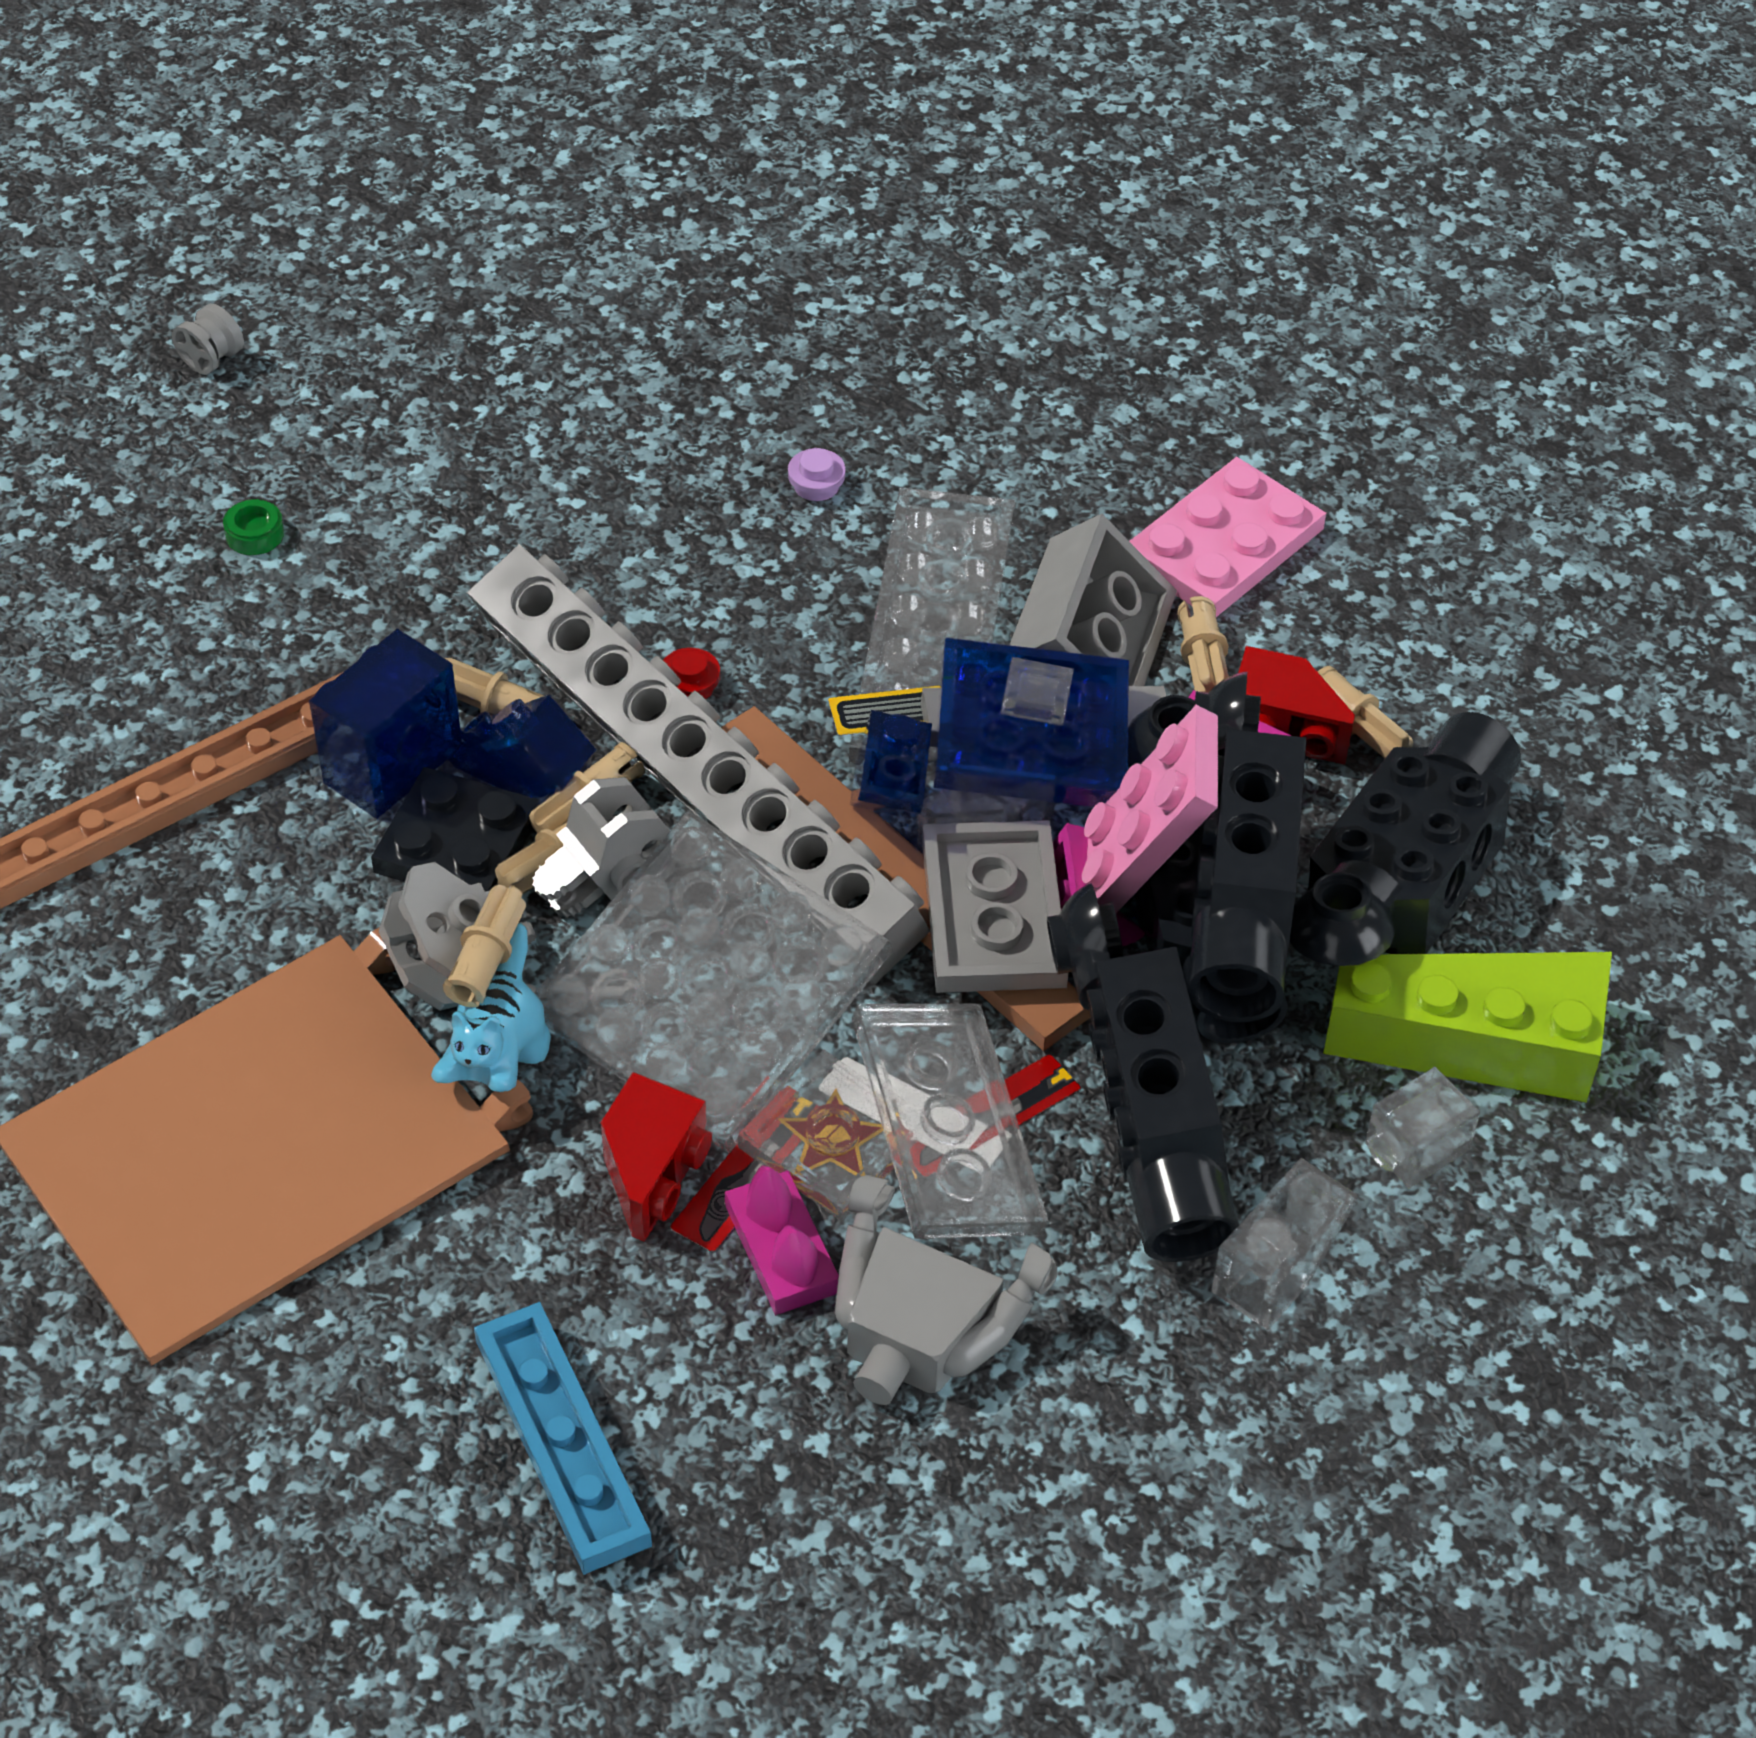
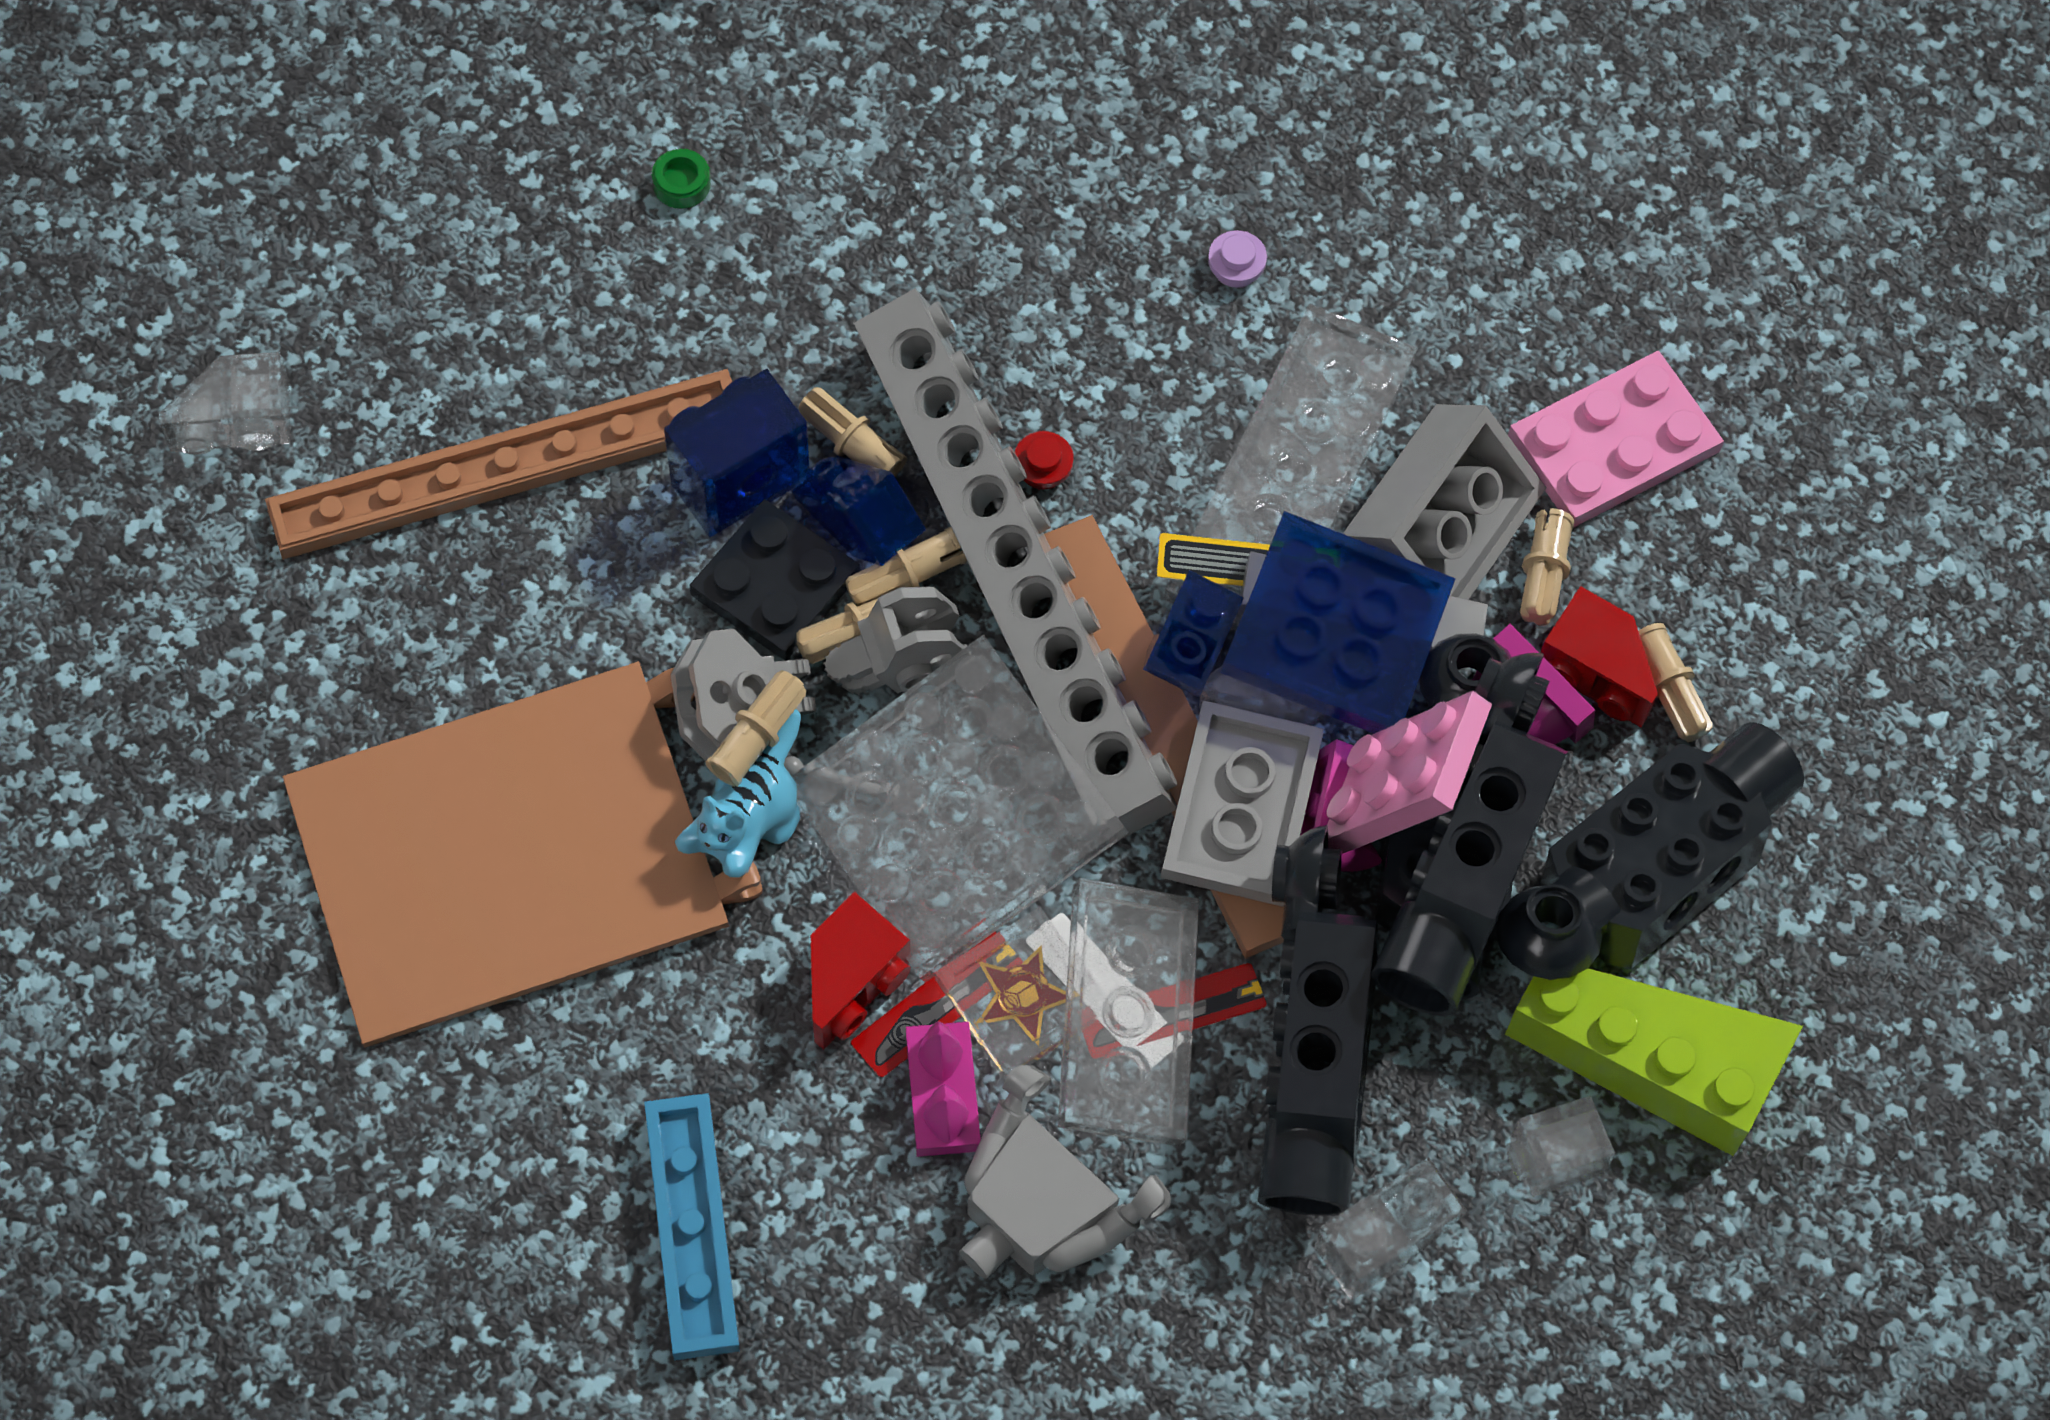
camera: 15 degrees right, 15 degrees up
clear tile [1001,657,1074,725] -> none

